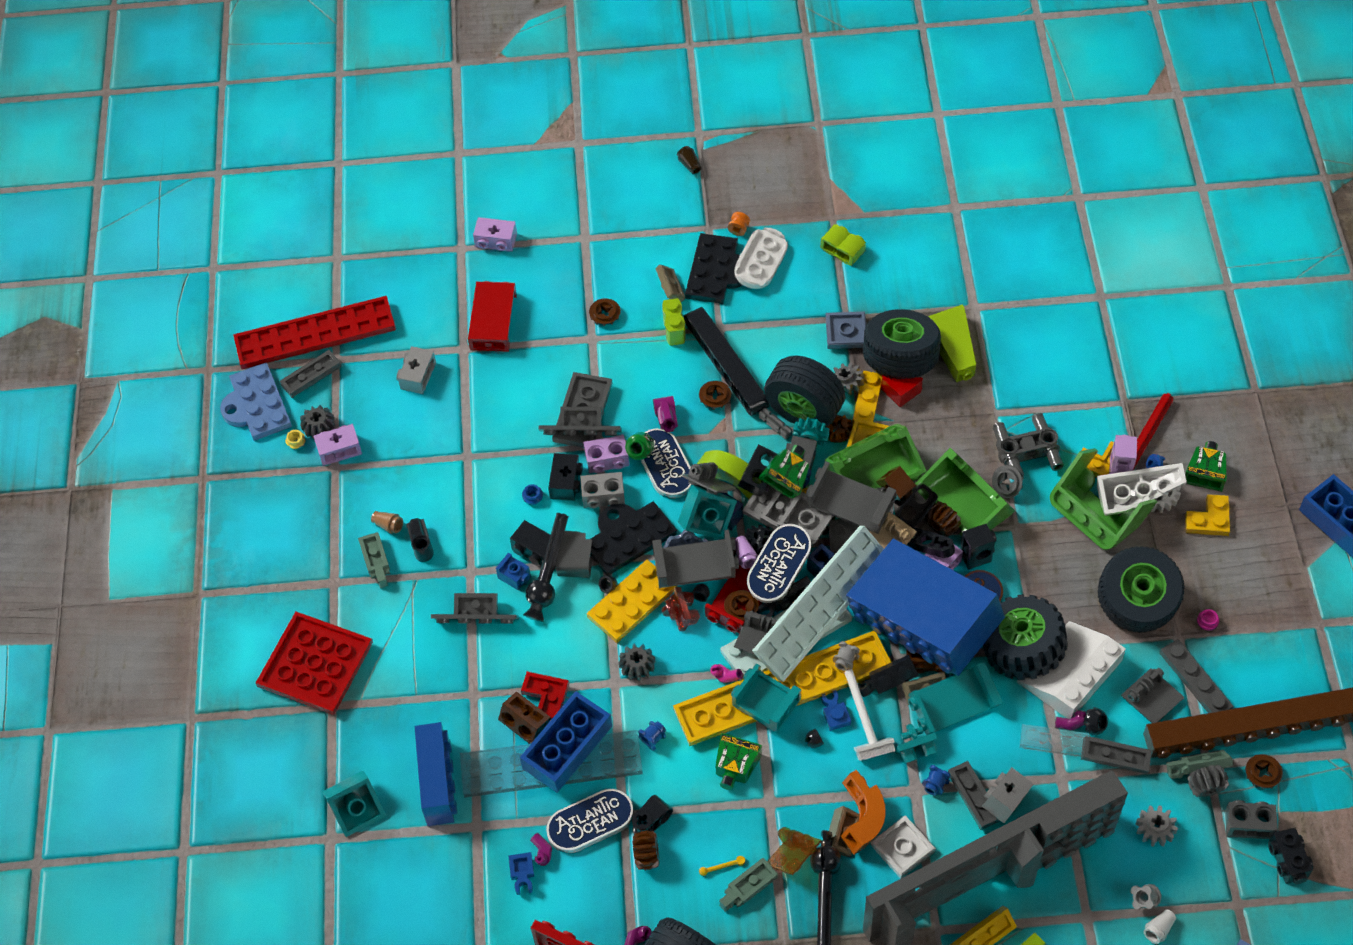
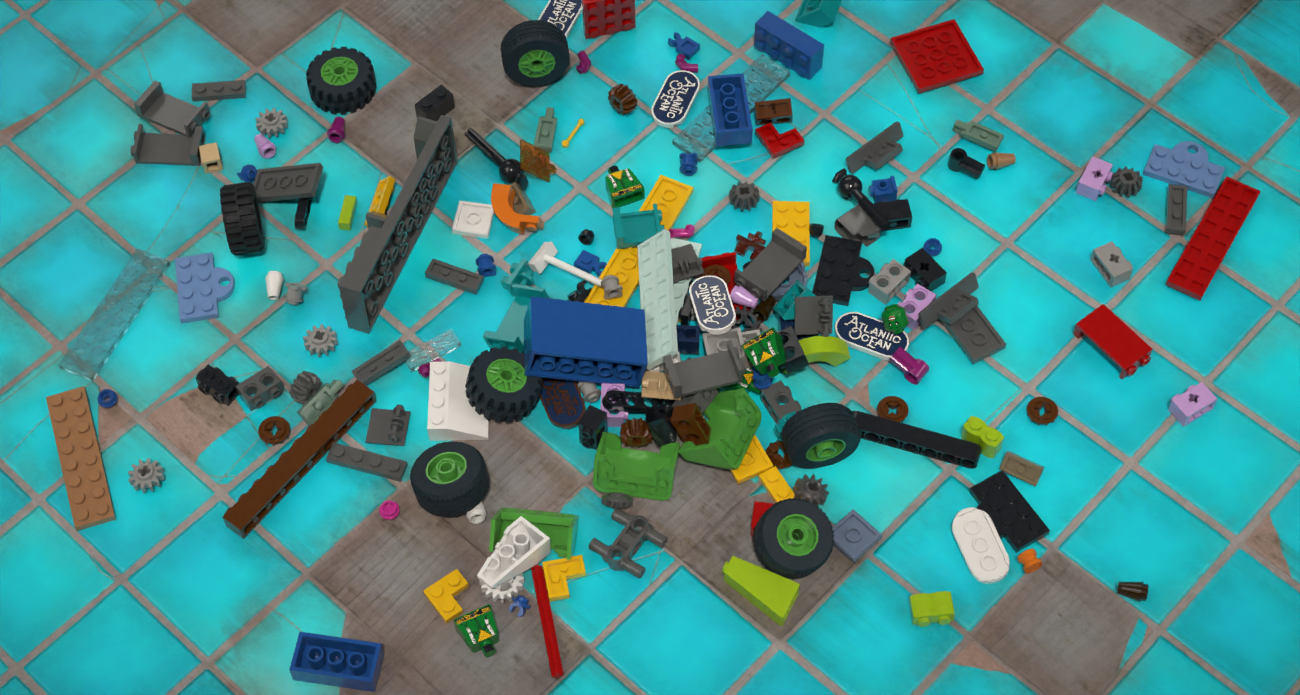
camera: 135 degrees right, 0 degrees up
light yellow plate [285,430,306,449] -> none
black piece [632,795,673,834] -> none
light grey brick [982,767,1034,823] -> none
black plate [1083,707,1108,736] -> none
lavender brick [1109,435,1137,474] -> none

